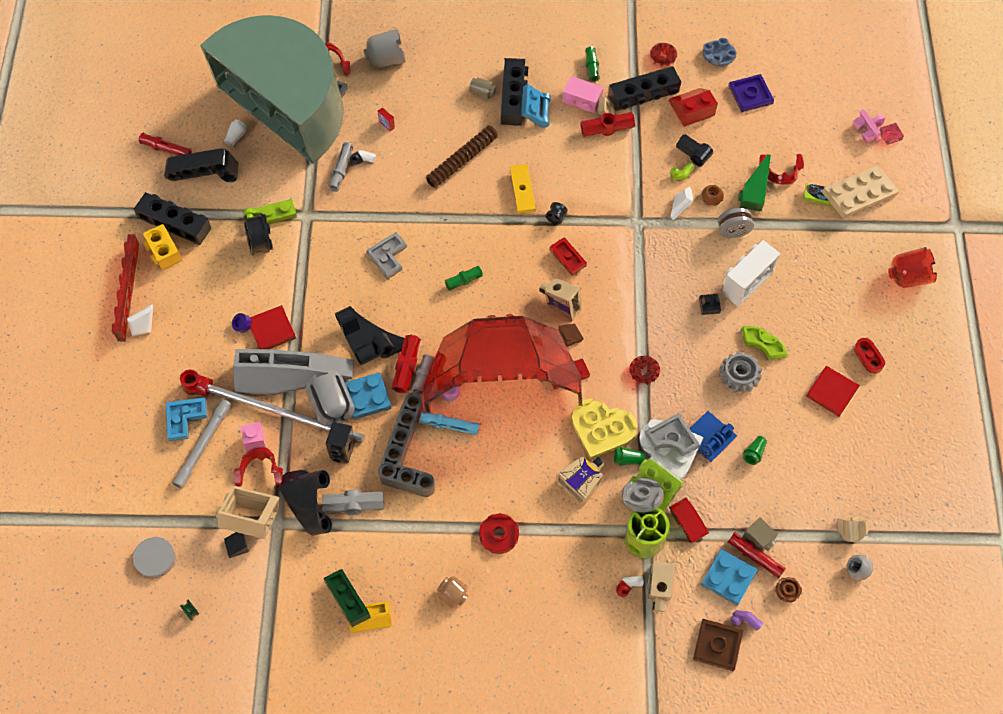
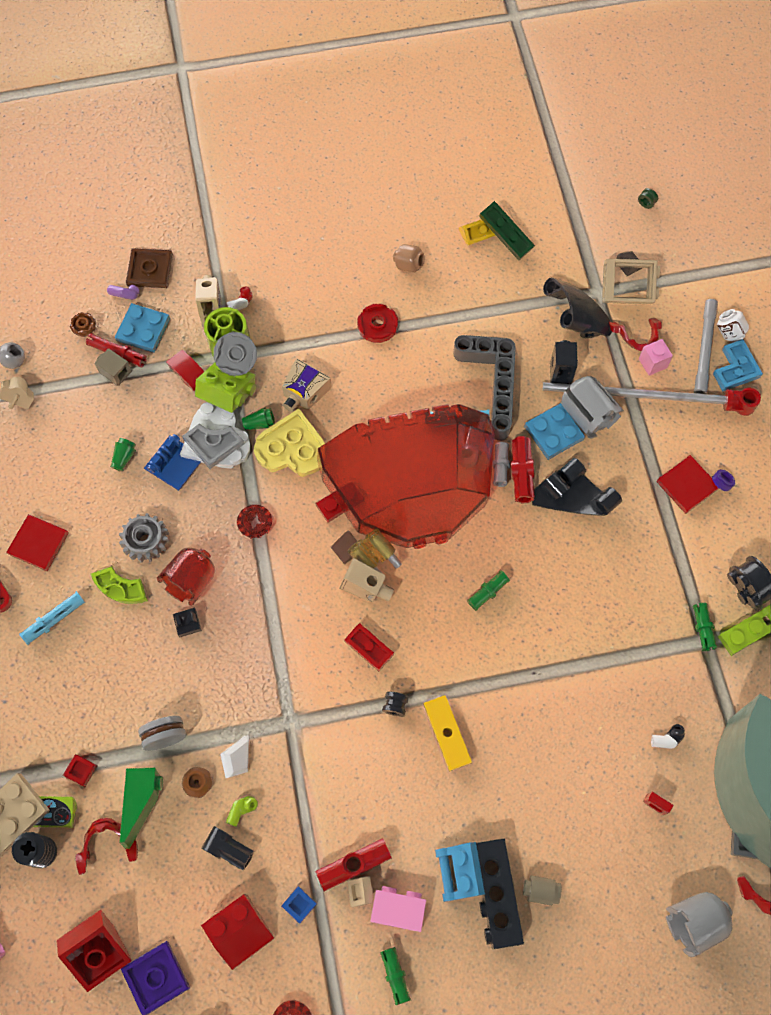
camera: 170 degrees right, 5 degrees up
light grey tile [133,537,175,578] -> none
light grey wedge [233,349,354,395] -> none
light grey piece [322,490,384,515] -> none
light grey pin [328,142,354,192] -> none
light grey tile [366,232,407,279] -> none
reddish brown piece [426,125,498,188] -> none
black brick [608,66,681,111] -> none
white brick [721,240,781,307] -> none
none -> black piece [11,832,57,868]
none -> medium azure pin [19,591,85,645]
none -> red slope [57,909,132,992]
none -> red tile [62,754,98,787]
none -> clear red cylinder [156,547,215,606]
none -> blue tile [282,886,317,924]
none -> clear yellow piece [348,529,402,574]
none -> green pin [693,603,717,651]
none -> white head [717,309,749,342]

